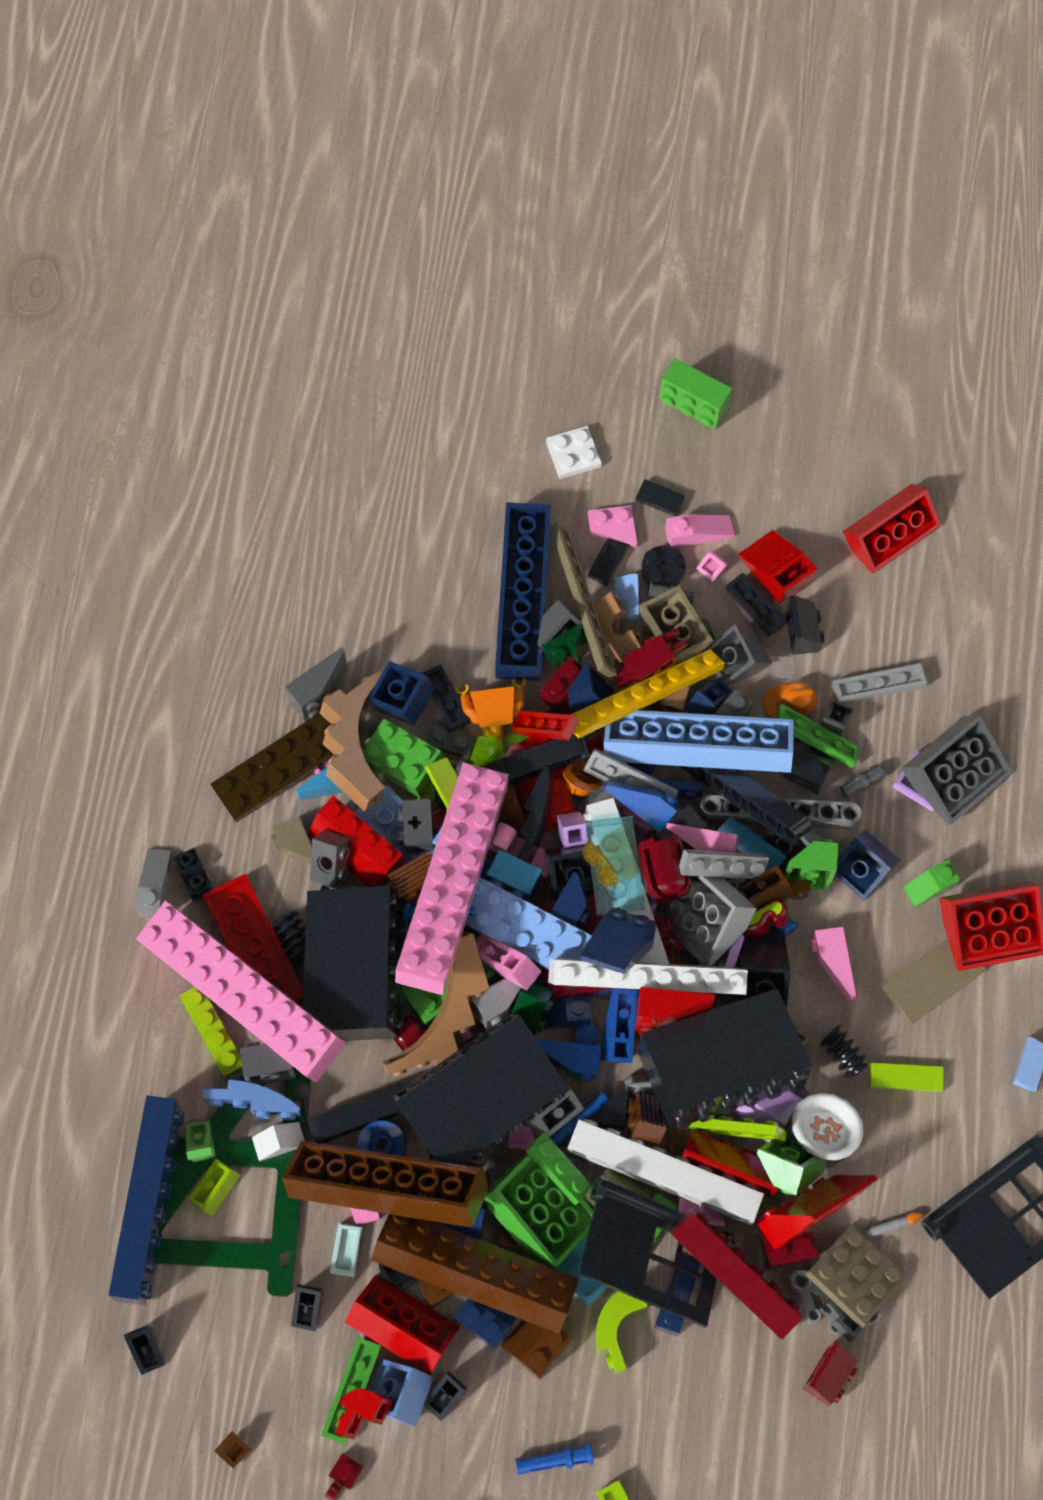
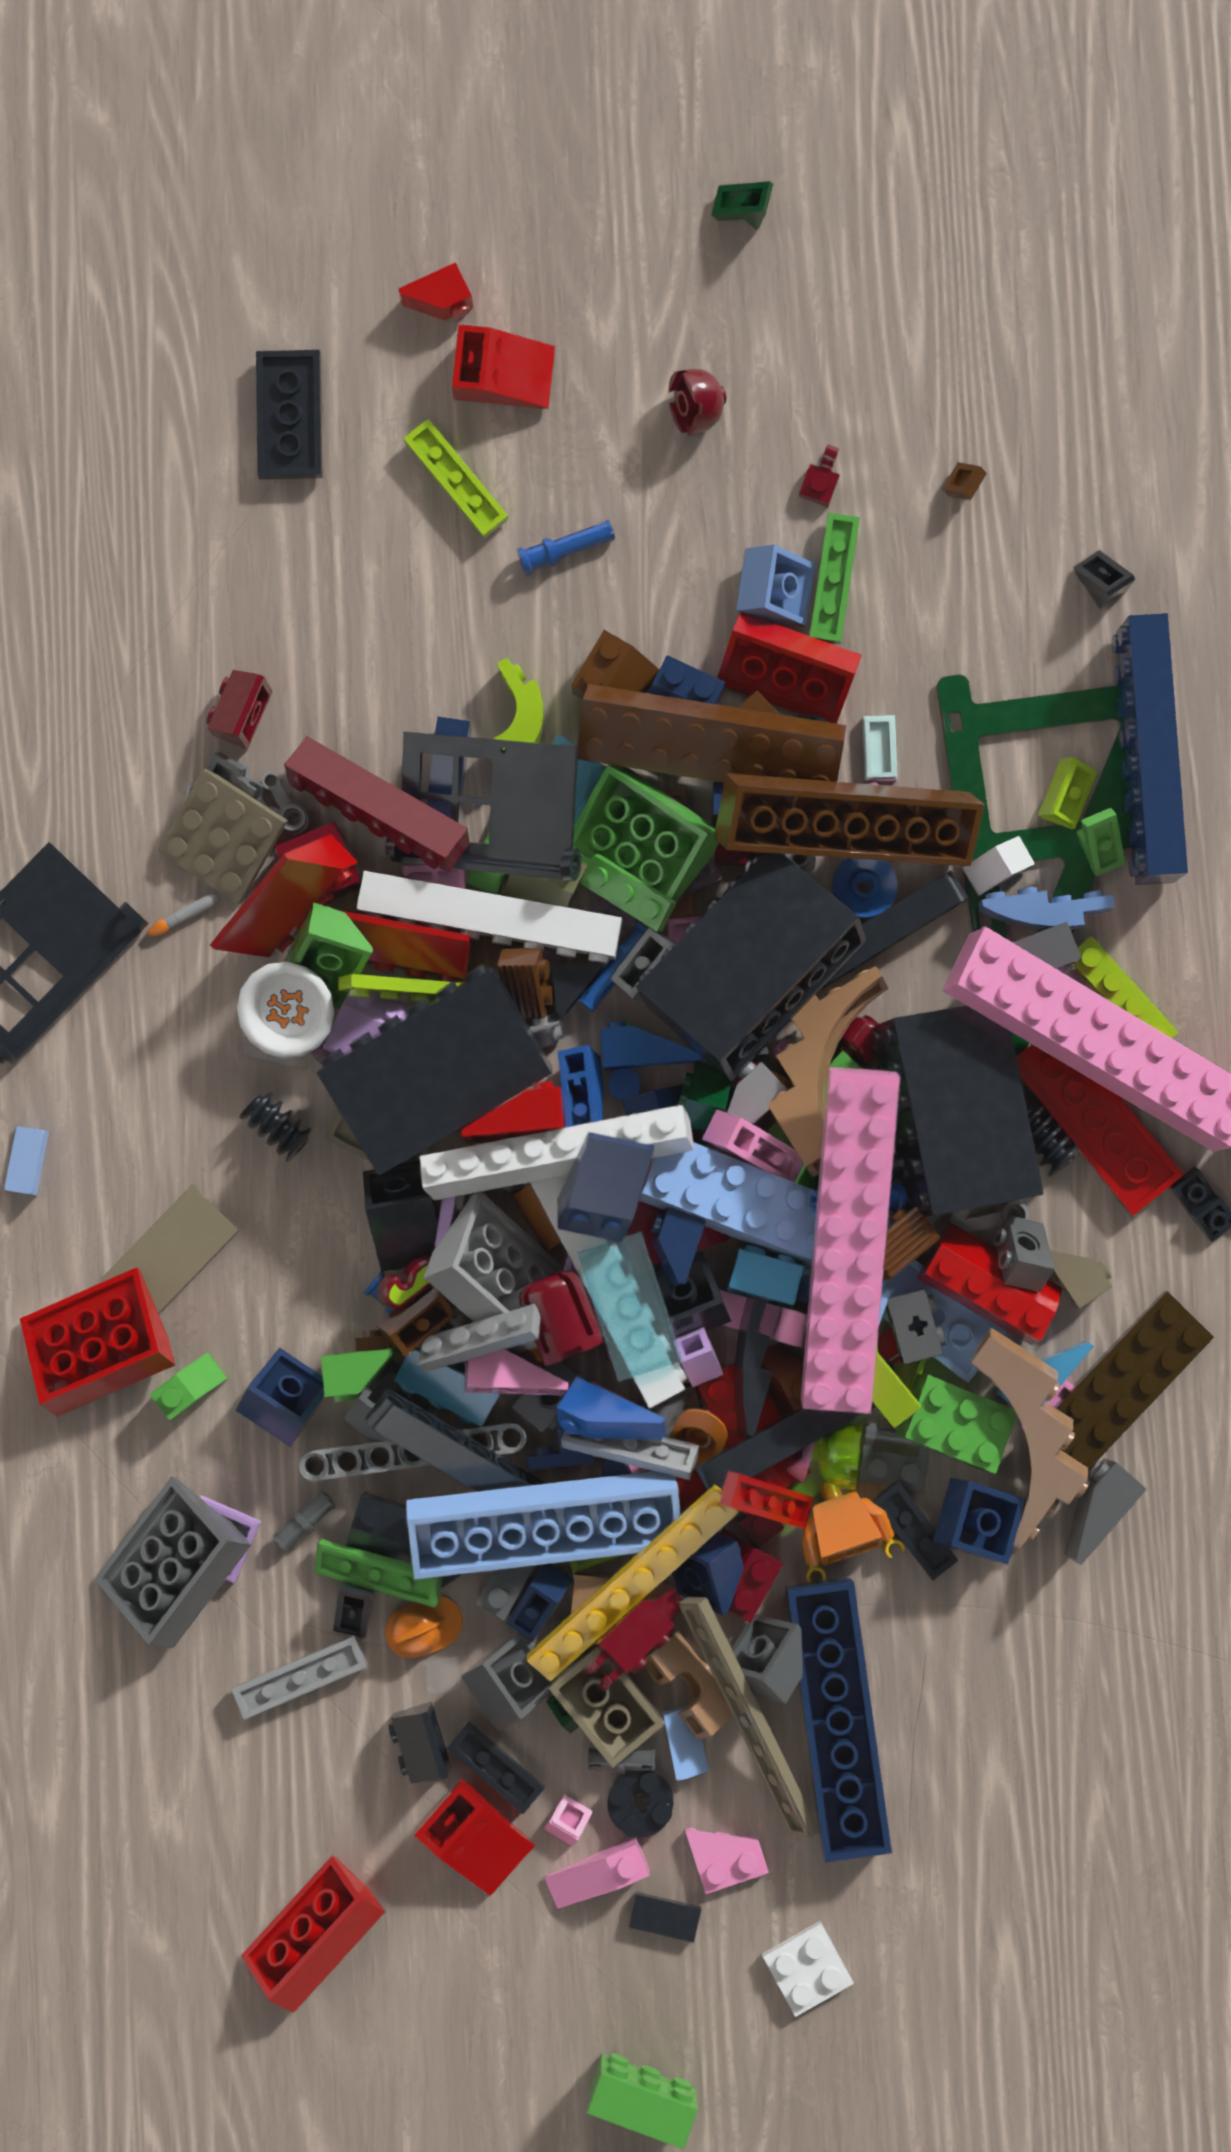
camera: 170 degrees right, 15 degrees up
black slope [291,1284,324,1331] -> none
red brick [335,1389,393,1439] -> none
black slope [424,1371,468,1421] -> none
dark green slope [541,623,588,666] -> none
clear yellow slope [582,840,619,889] -> none
black tile [588,538,628,586] -> none
dark red plate [653,914,683,958] -> none
bright pink slope [810,927,856,1002] -> none
lime tile [870,1063,944,1092] -> none

